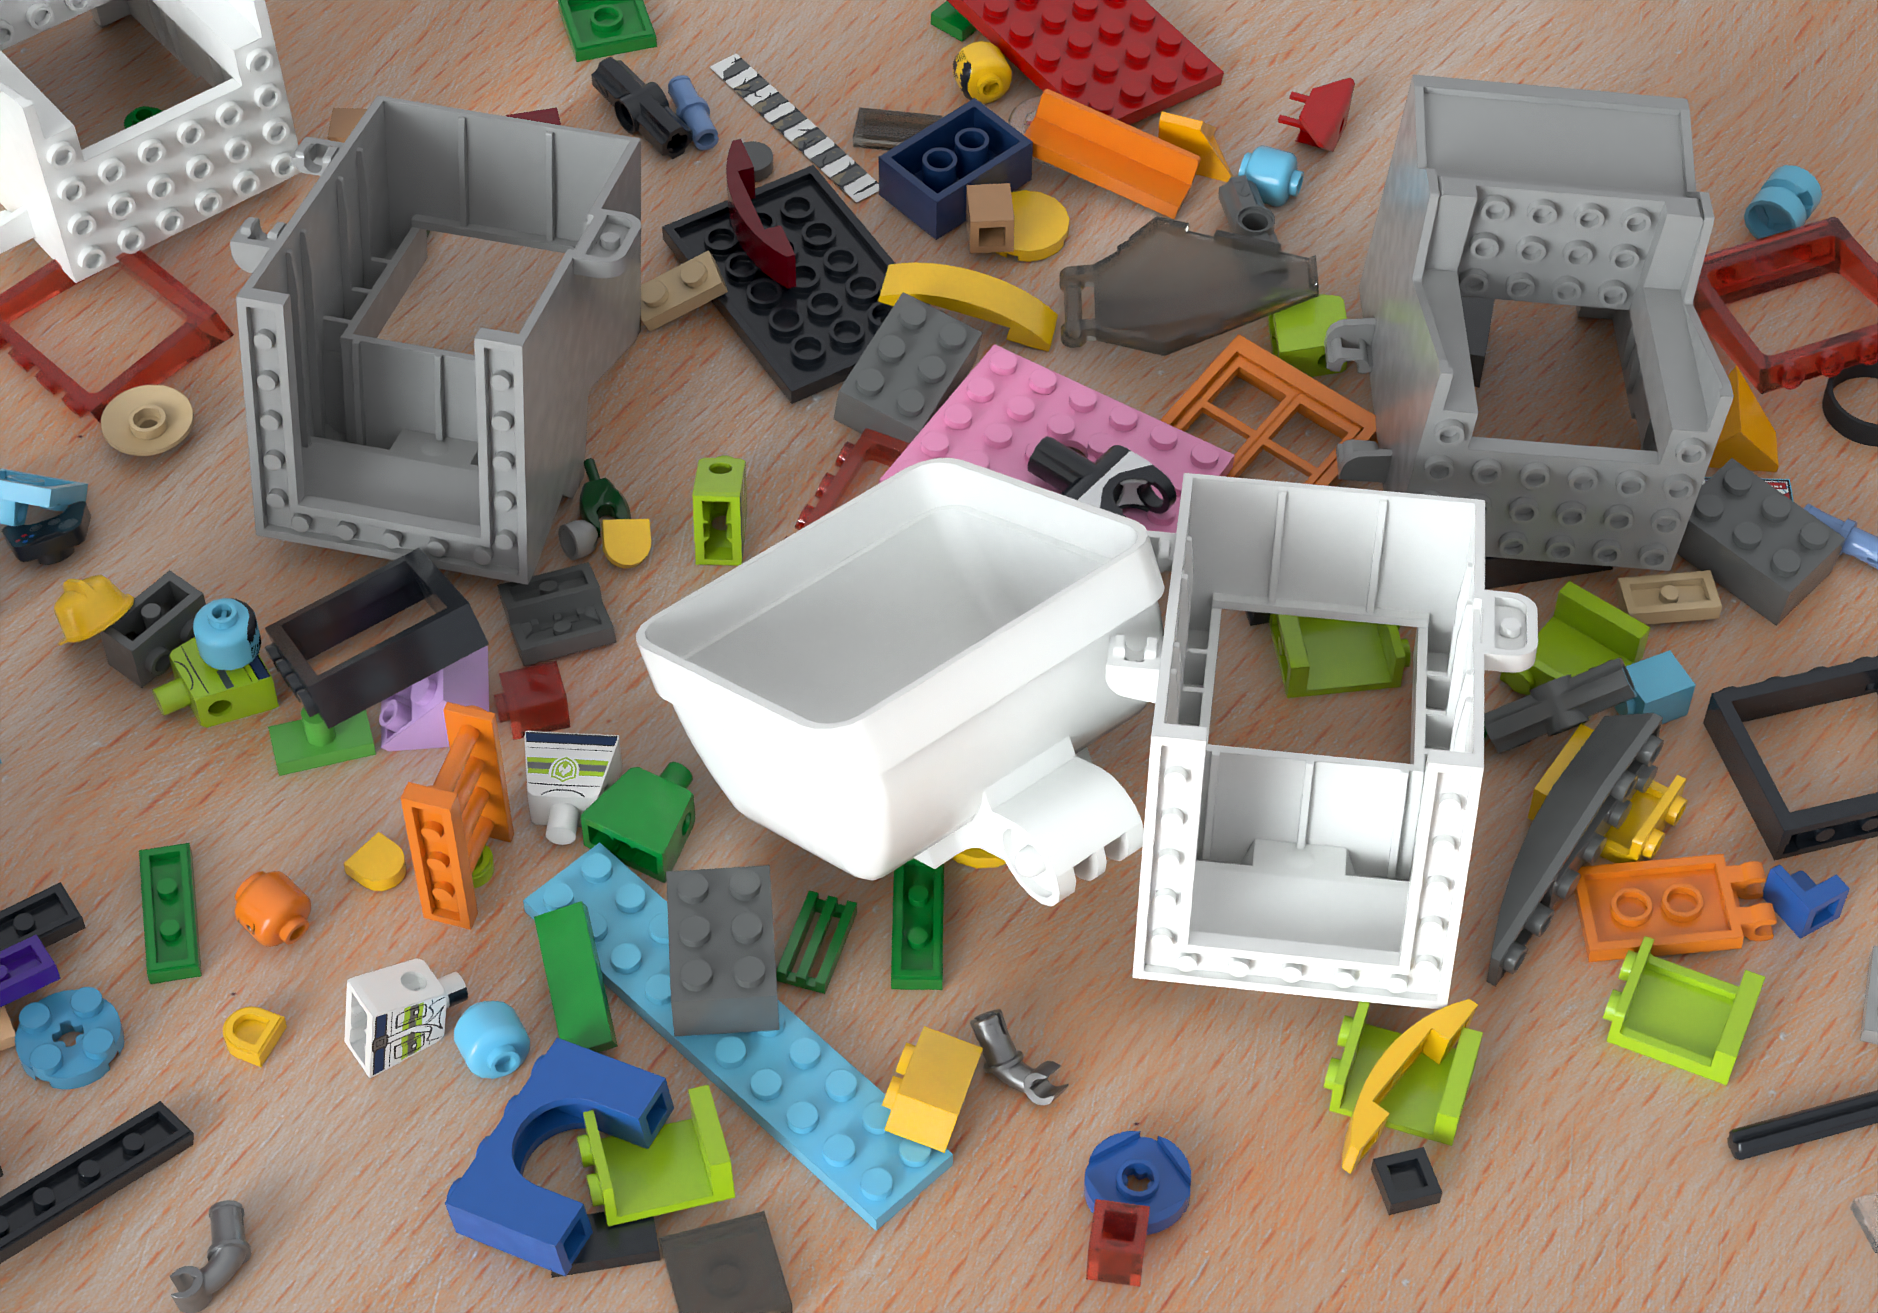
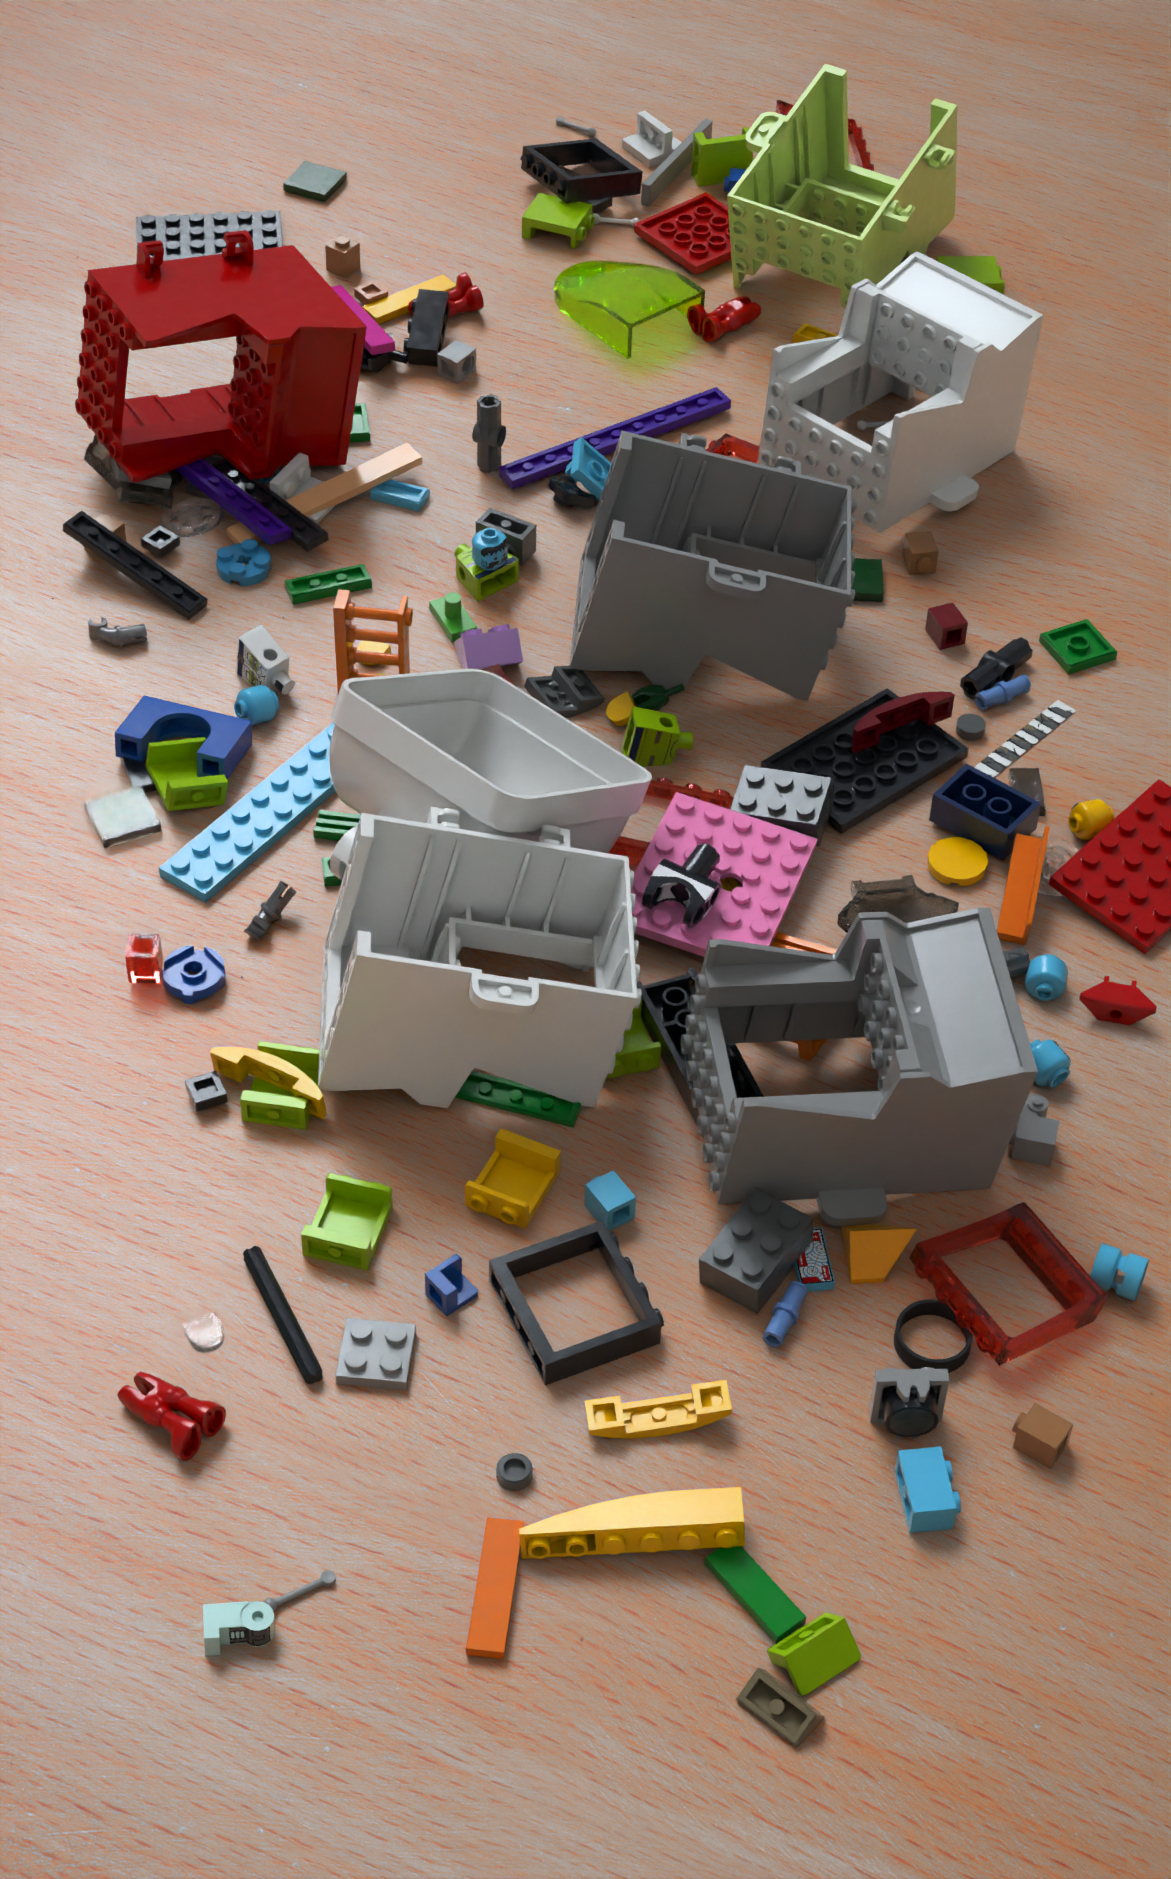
camera: 80 degrees right, 5 degrees down
yellow piece [54,575,135,646] -> none
yellow tile [223,1006,287,1067] -> none
orange head [235,871,311,947] -> none
black window [265,548,489,729] -> none
green tile [534,901,618,1053] -> none
light grey hinge [558,520,598,560] -> none
tan plate [641,250,728,332] -> none
dark grey brick [666,865,779,1037] -> none
yellow slope [878,262,1058,352] -> none
yellow brick [882,1026,983,1153] -> none
medium nougat brick [966,183,1014,254] -> none
light orange slope [1158,112,1233,182] -> none
dark grey piece [1484,658,1638,753] -> none
dark grey wedge [1487,713,1664,987] -> none
lime panel [1500,581,1651,725] -> none
orange tile [1574,854,1777,962] -> none
tan plate [1615,570,1722,625] -> none

